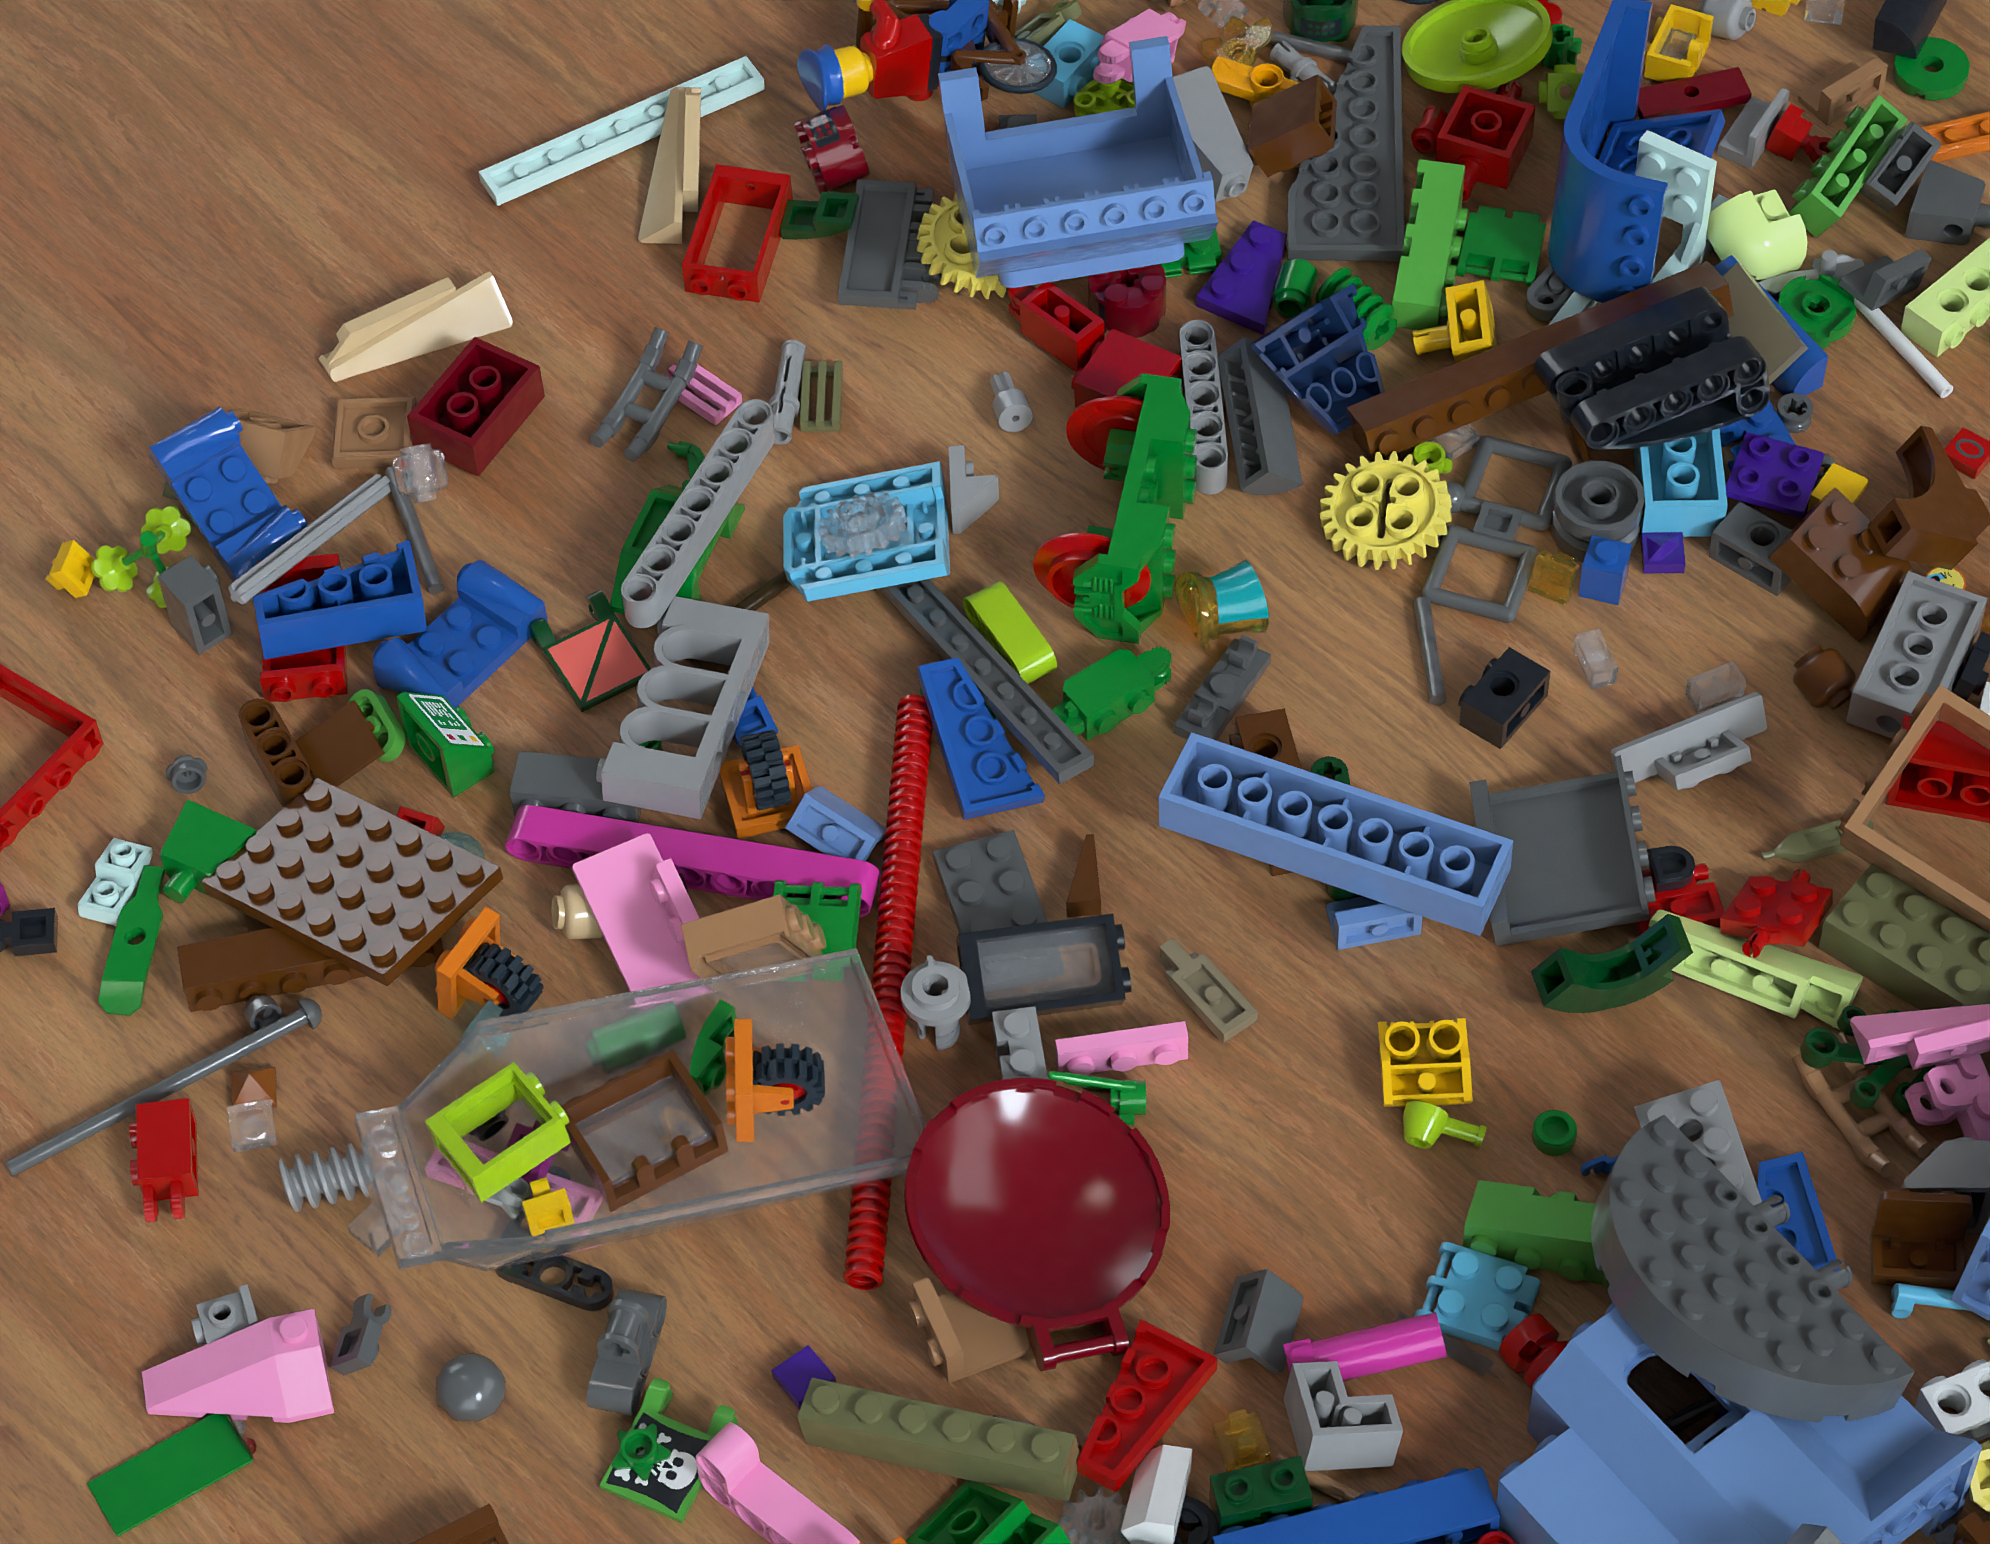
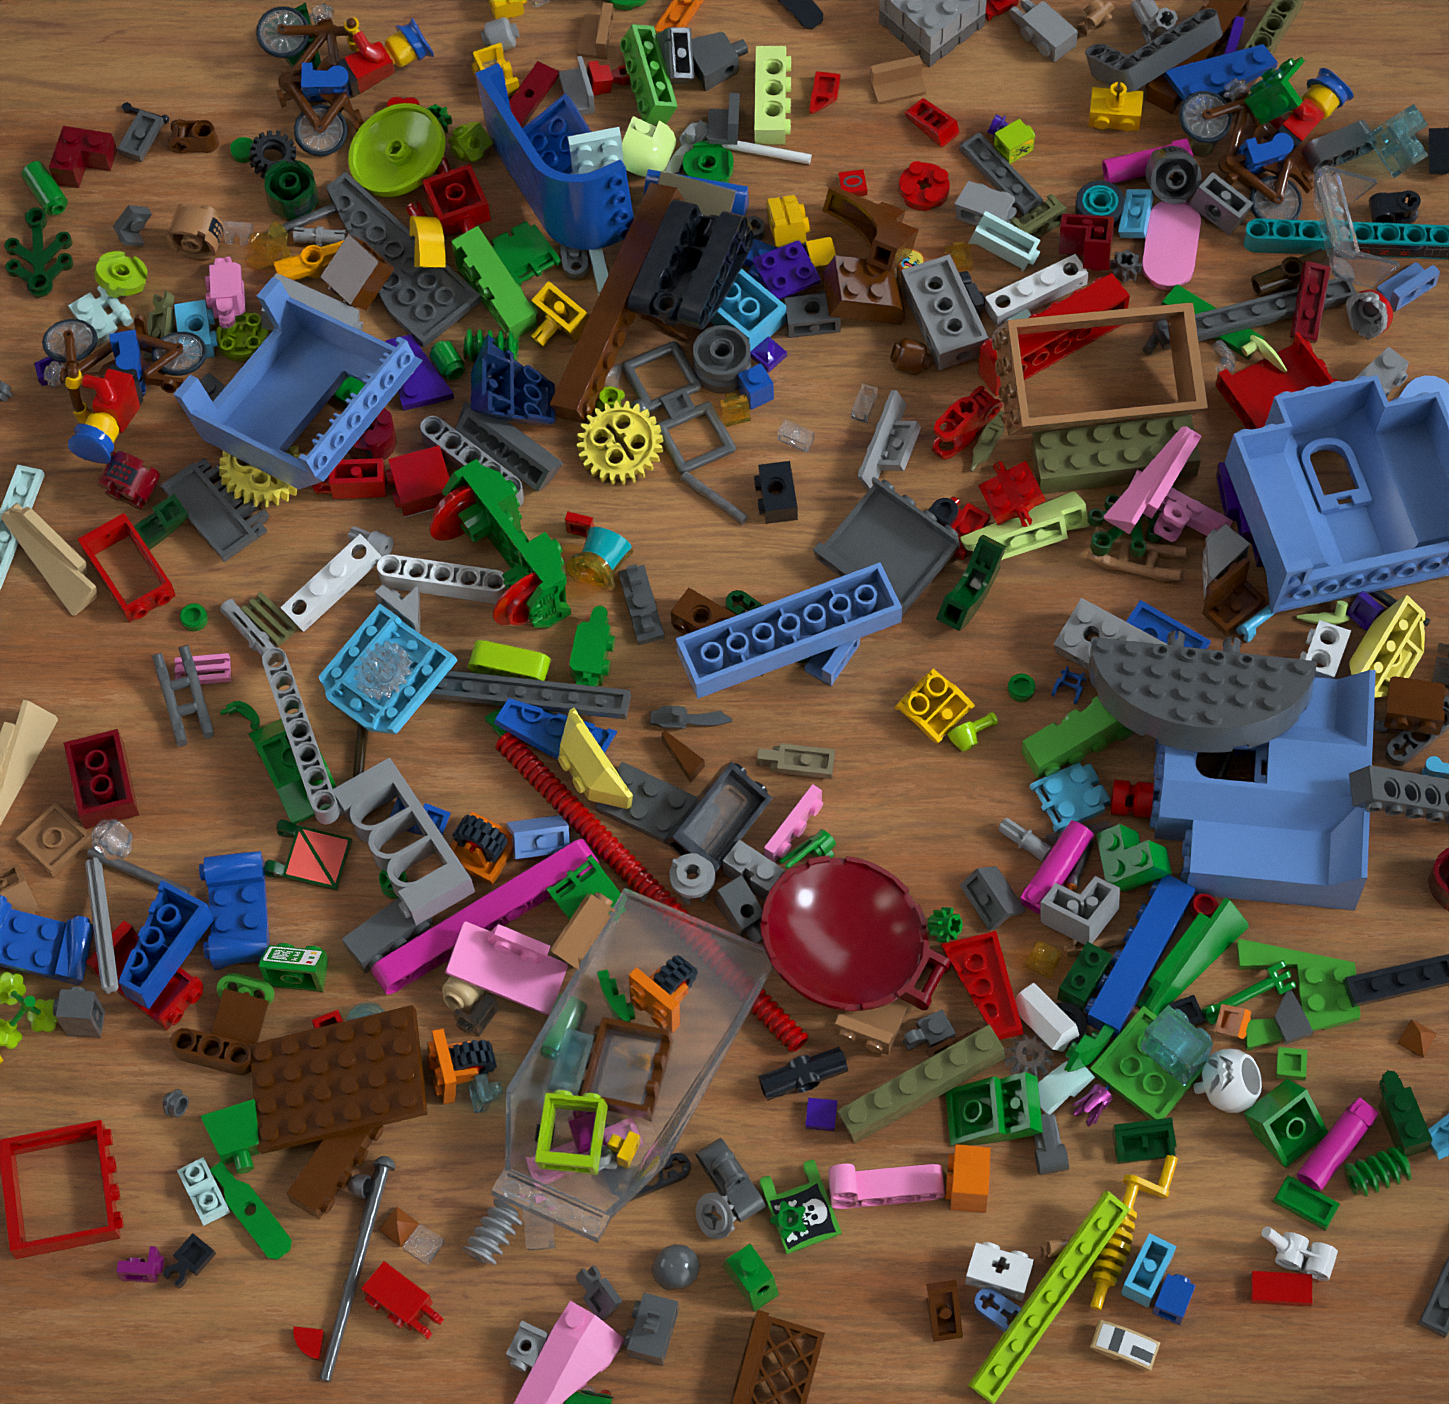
camera: 45 degrees left, 10 degrees up
none -> green tile [179,603,208,632]
none -> white piece [281,534,382,632]
none -> red tile [293,1326,324,1361]
none -> white beam [377,555,508,604]
none -> yellow brick [409,216,445,268]
none -> clear smoke bracket [453,994,499,1036]
none -> clear light blue brick [547,1028,594,1096]
none -> light yellow wedge [558,708,633,809]
none -> red tile [565,511,594,537]
none -> dark grey brick [624,1293,679,1366]
none -> dark grey piece [650,706,732,729]
none -> light grey gear [696,1192,737,1239]
none -> dark grey torso [714,875,763,945]
none -> green torso [723,1244,779,1312]
none -> black piece [758,1047,848,1101]
none -> yellow brick [766,195,810,248]
none -> dark grey plate [903,1009,956,1051]
none -> green gear [927,907,963,943]
none -> red piece [932,385,1003,460]
none -> light grey axle [998,818,1052,862]
none -> flat silver piece [1067,837,1094,892]
none -> green brick [1096,824,1172,893]

